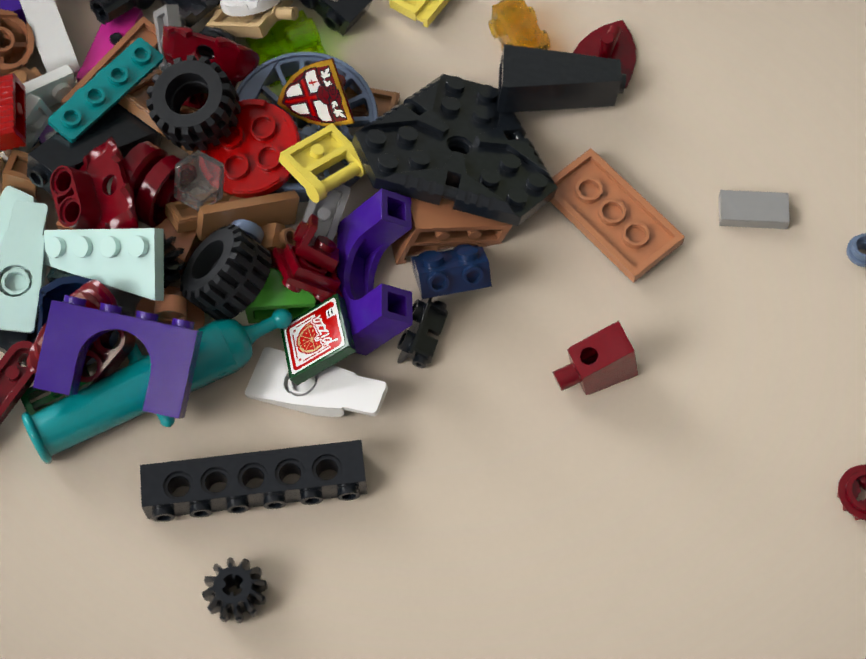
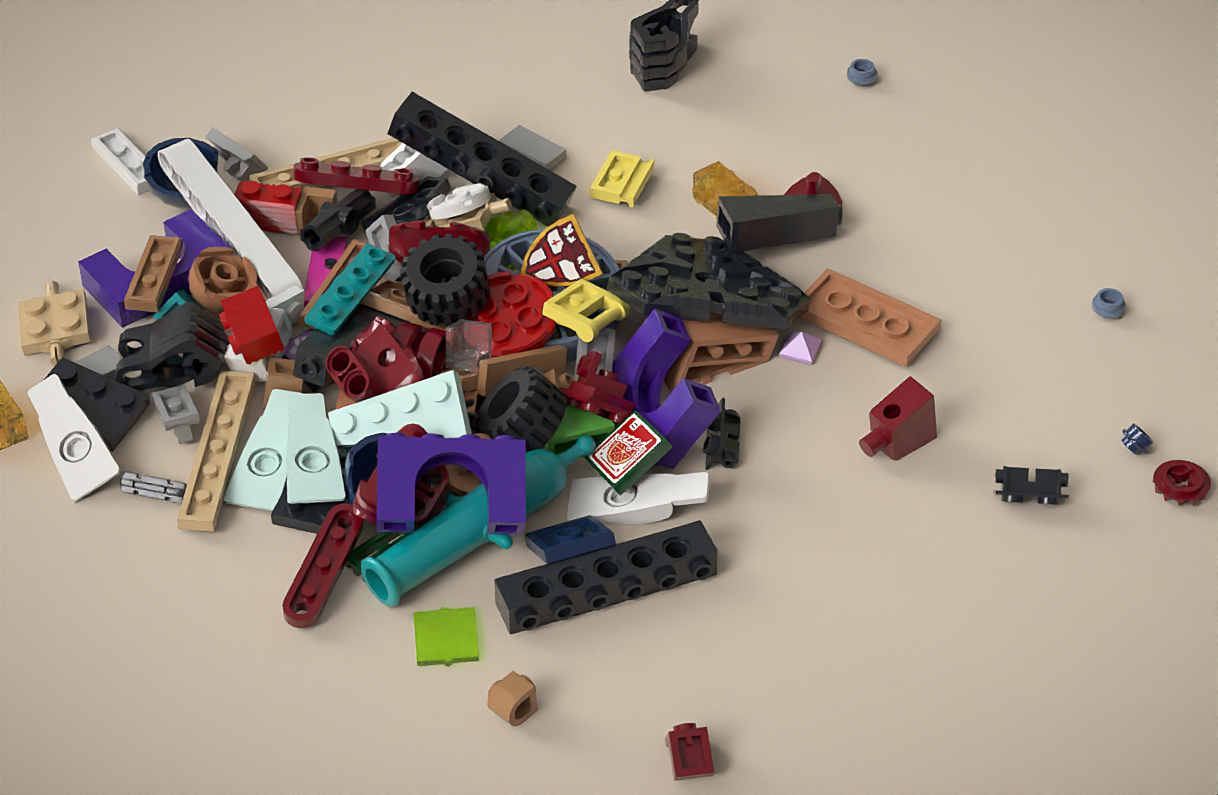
camera: 15 degrees left, 20 degrees down
black gear [202,557,268,623] -> none
dark blue plate [411,244,492,299] -> none
light grey tile [718,190,790,229] -> none
none -> clear neon green piece [413,607,479,667]
none -> medium nougat plate [487,671,538,726]
none -> dark blue plate [524,515,616,564]
none -> lavender slope [779,332,822,365]
none -> black hinge [993,466,1069,505]
none -> dark blue plate [1121,423,1154,455]

